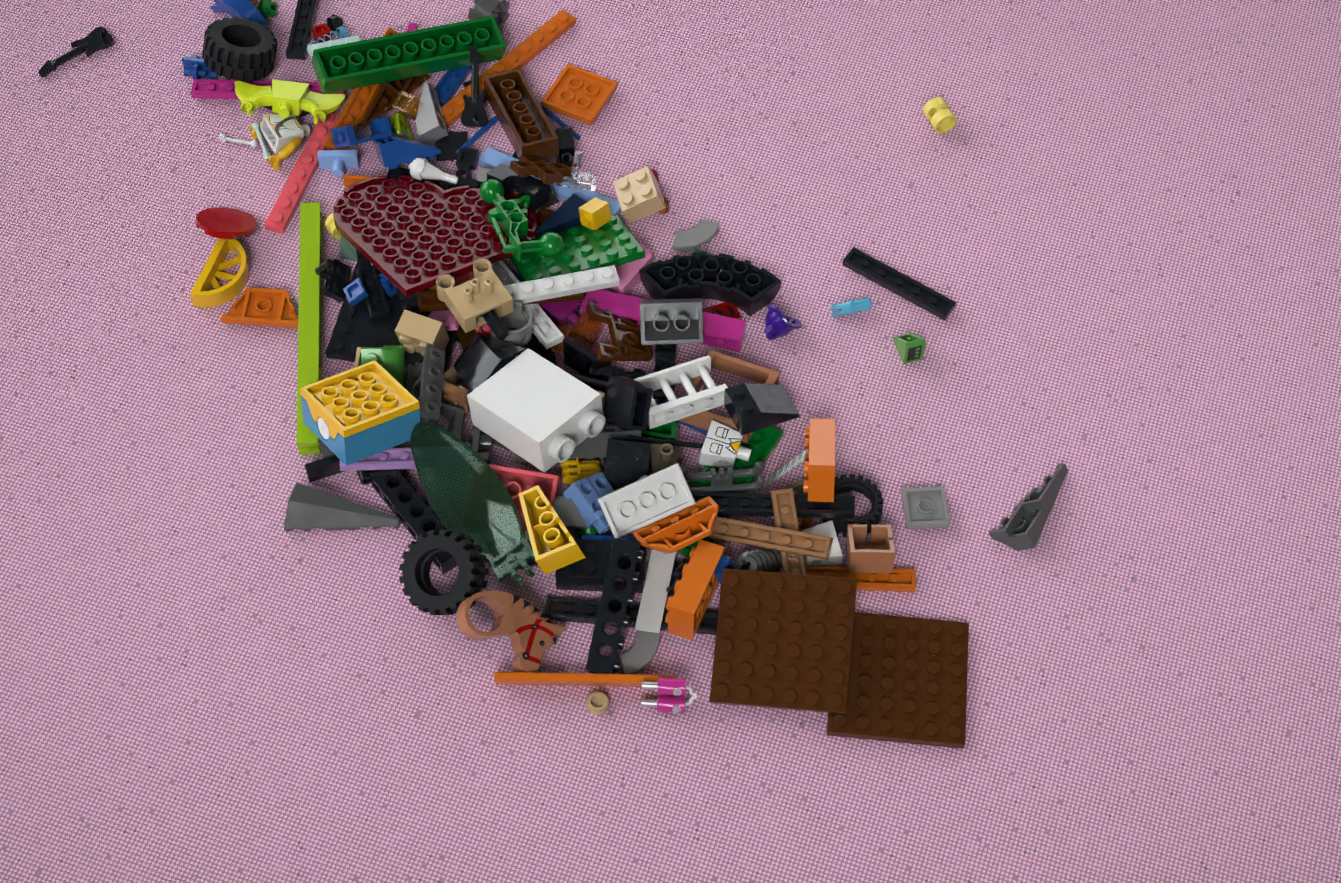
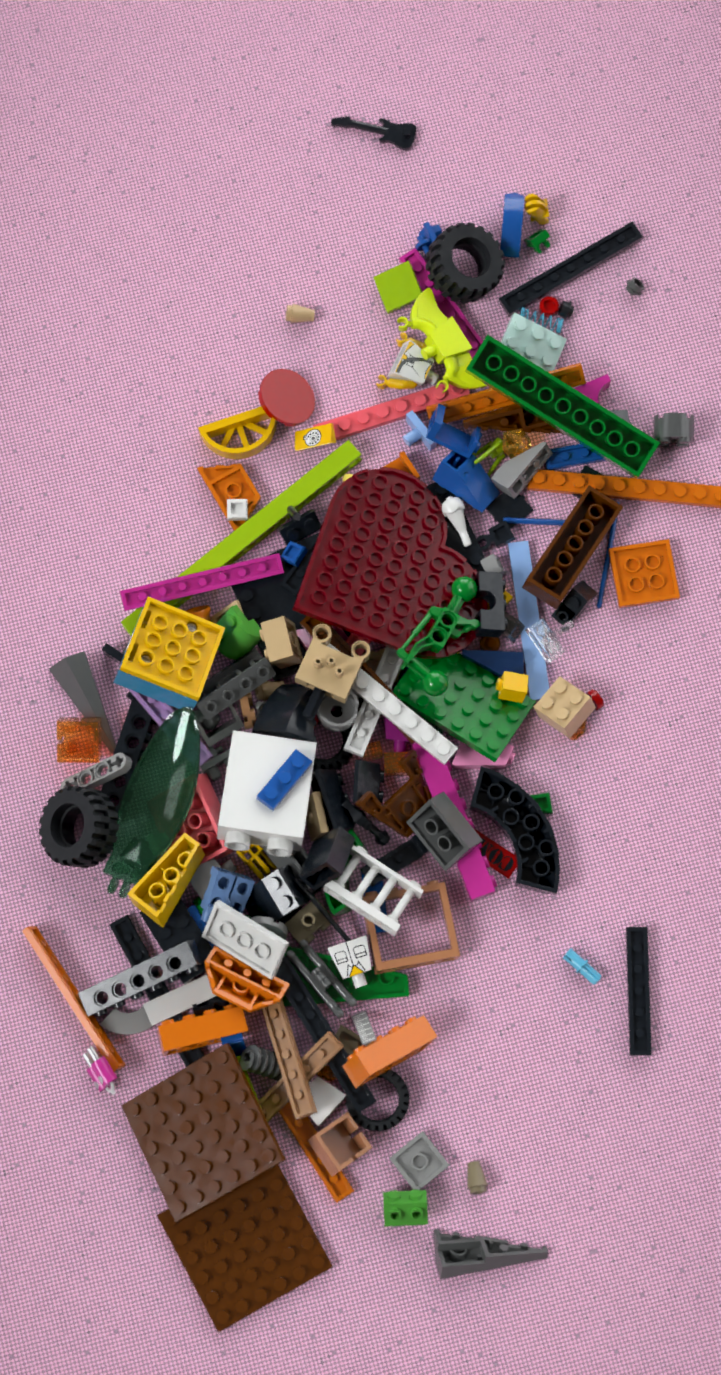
camera: 60 degrees right, 20 degrees up
white hinge [219,134,258,148] -> none
light aqua hinge [252,122,271,159] -> none
nougat animal [456,590,566,672] -> none
black piece [461,45,488,128] -> none
reddish brown plate [510,155,572,185] -> none
tan tile [586,691,609,716] -> none
light grey tile [673,219,720,251] -> none
black slope [724,383,800,436] -> none
dark purple helmet [764,303,802,340] -> none
bright green slope [893,333,926,364] -> none
none -> clear orange piece [57,717,102,763]
none -> light grey beam [60,753,132,789]
none -> dark pink plate [120,553,284,611]
none -> white tile [227,499,248,521]
none -> blue plate [256,749,313,811]
none -> tan cone [285,303,315,323]
none -> yellow slope [295,423,337,451]
none -> lime tile [373,260,422,314]
none -> bright green brick [383,1189,428,1227]
none -> dark tan cone [467,1161,488,1195]

